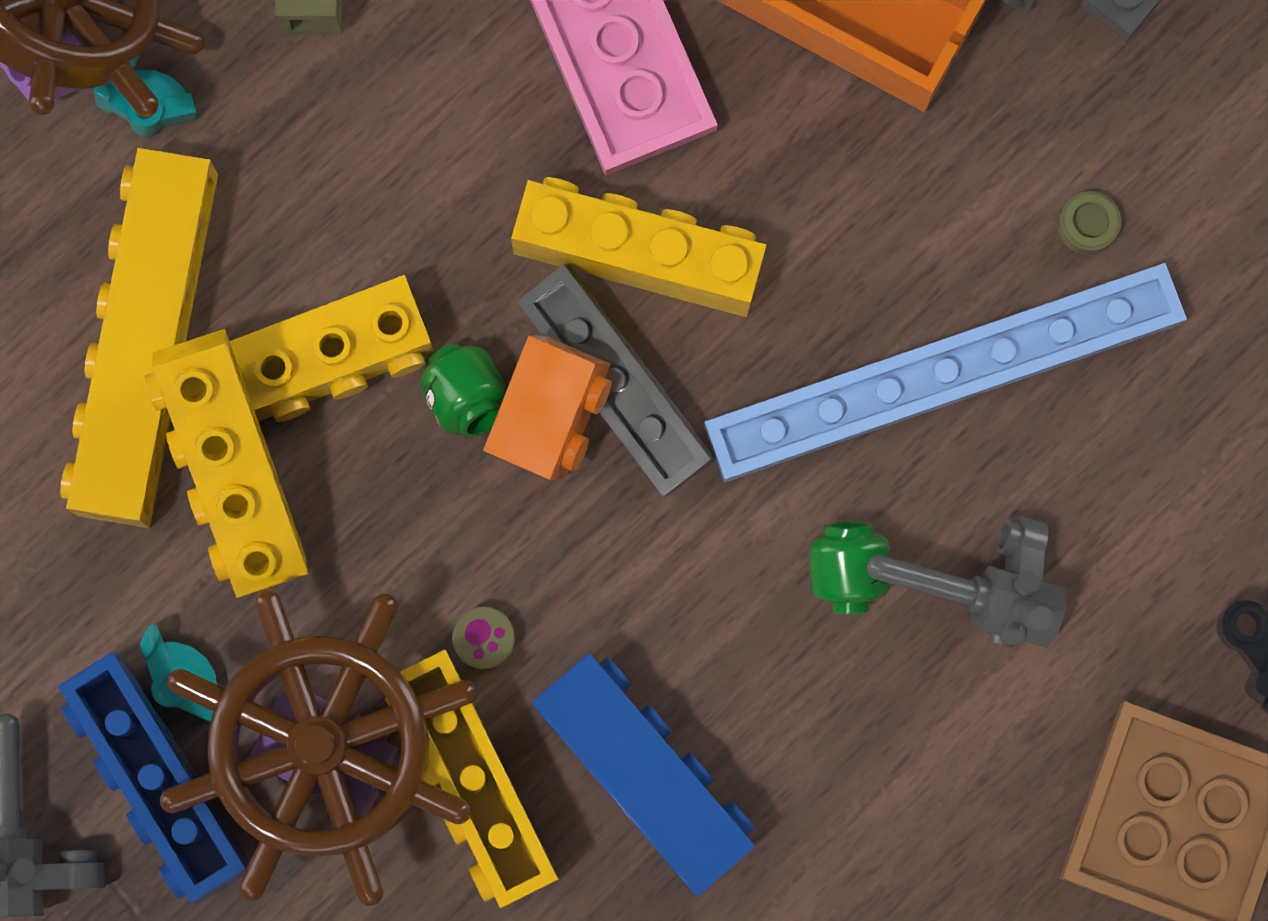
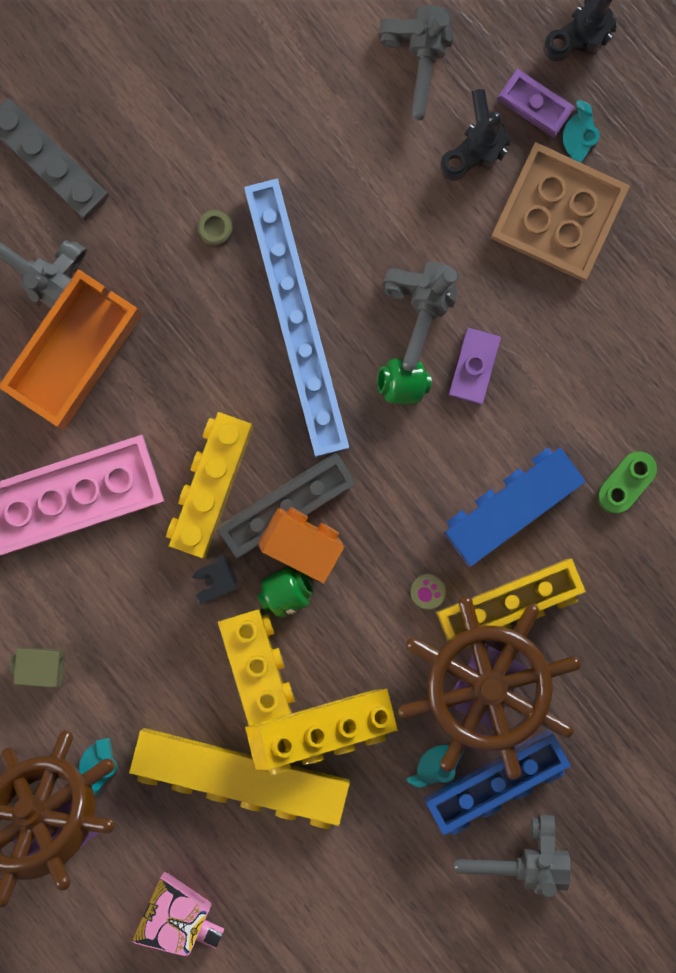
camera: 85 degrees left, 5 degrees up
none -> black hinge [192,555,240,605]
none -> medium lavender plate [448,327,501,405]

